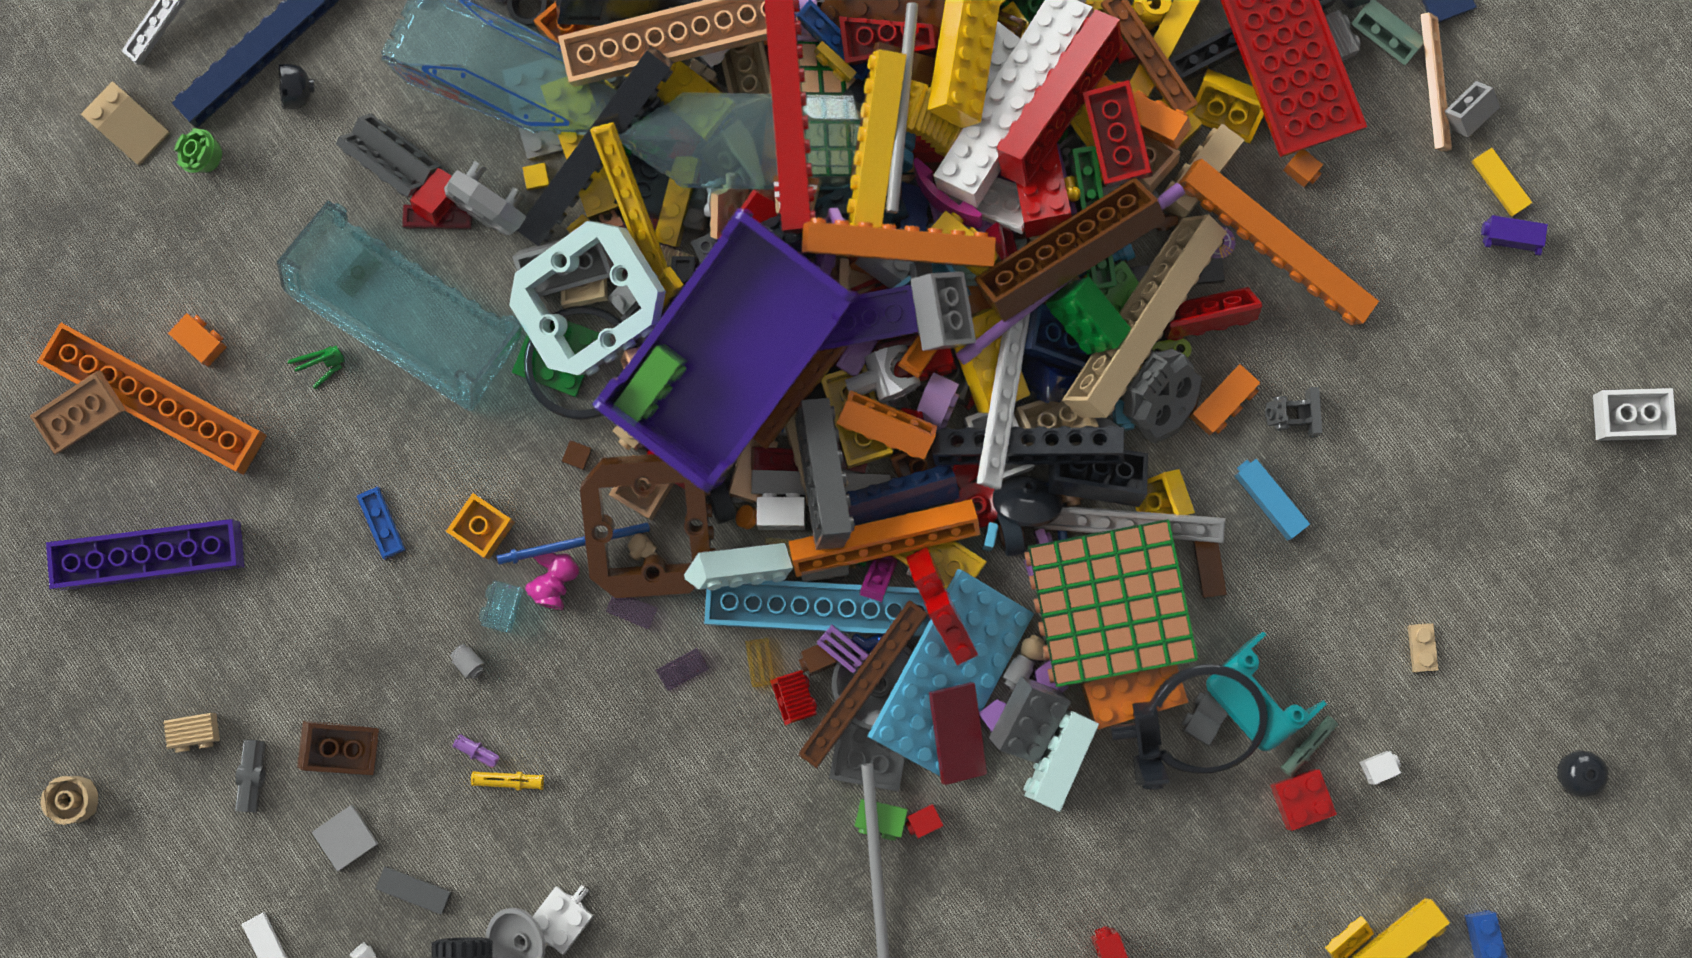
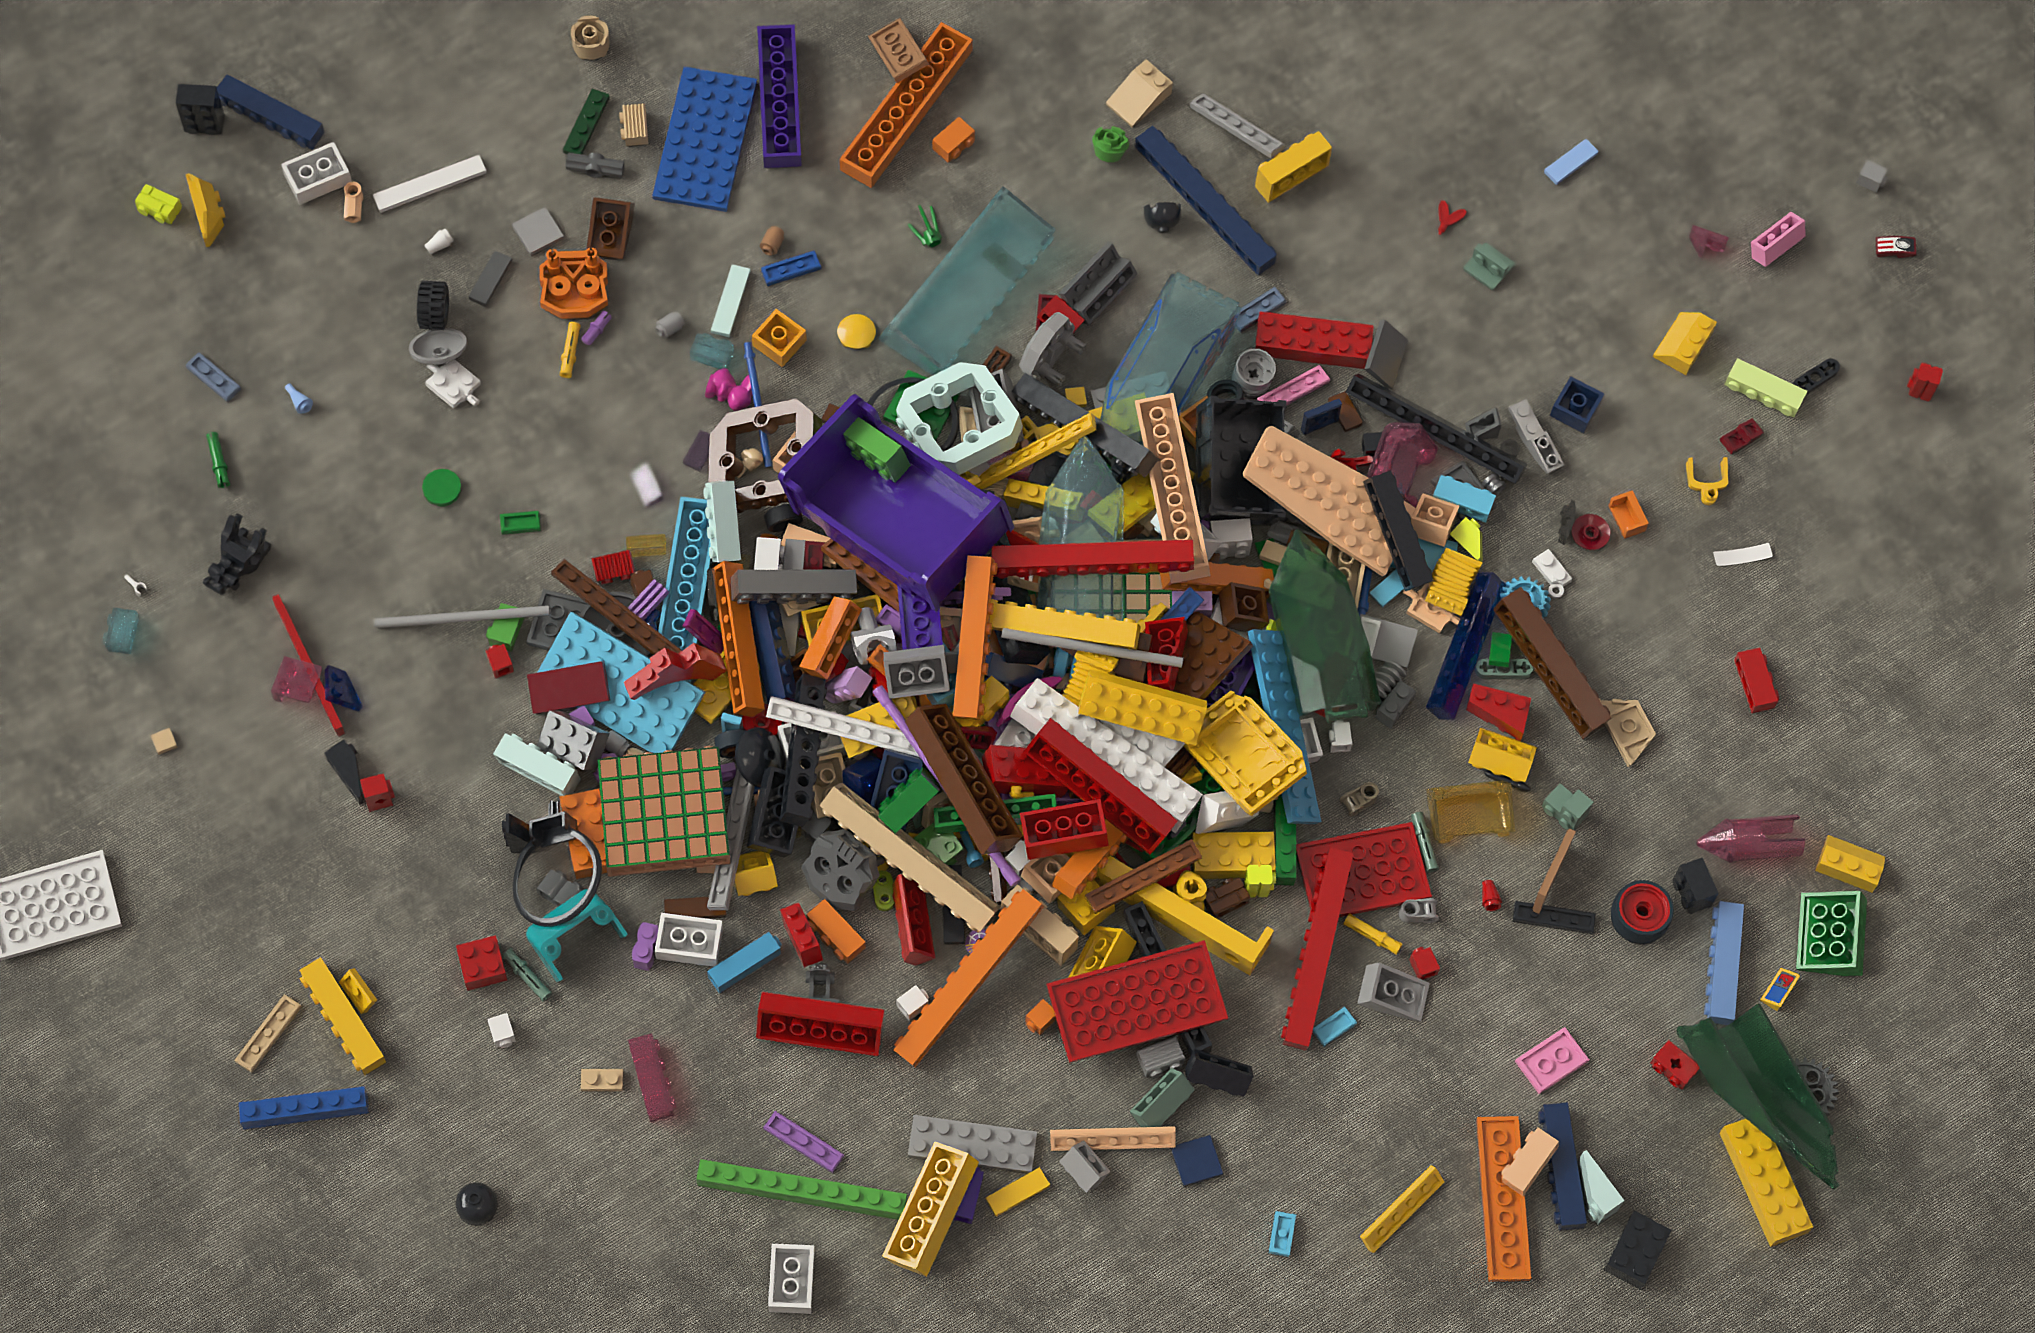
camera: 85 degrees right, 15 degrees down
none -> green tile [422,469,462,507]
none -> green tile [500,511,541,535]
none -> orange brick [539,248,608,319]
none -> dark green plate [562,88,610,154]
none -> clear pink brick [628,1033,676,1122]
none -> medium lavender brick [632,922,658,971]
none -> blue plate [652,67,757,212]
none -> white brick [655,913,723,967]
none -> bright green brick [696,1159,907,1220]
none -> light aqua tile [711,264,750,338]
none -> red brick [756,992,885,1056]
none -> medium nougat brick [760,226,785,255]
none -> medium lavender tile [763,1111,844,1173]
none -> red brick [780,902,823,968]
none -> yellow dish [838,314,876,349]
none -> yellow brick [882,1142,979,1277]
none -> white brick [896,985,929,1021]
none -> light grey plate [908,1115,1037,1173]
none -> reddish brown tile [983,346,1012,373]

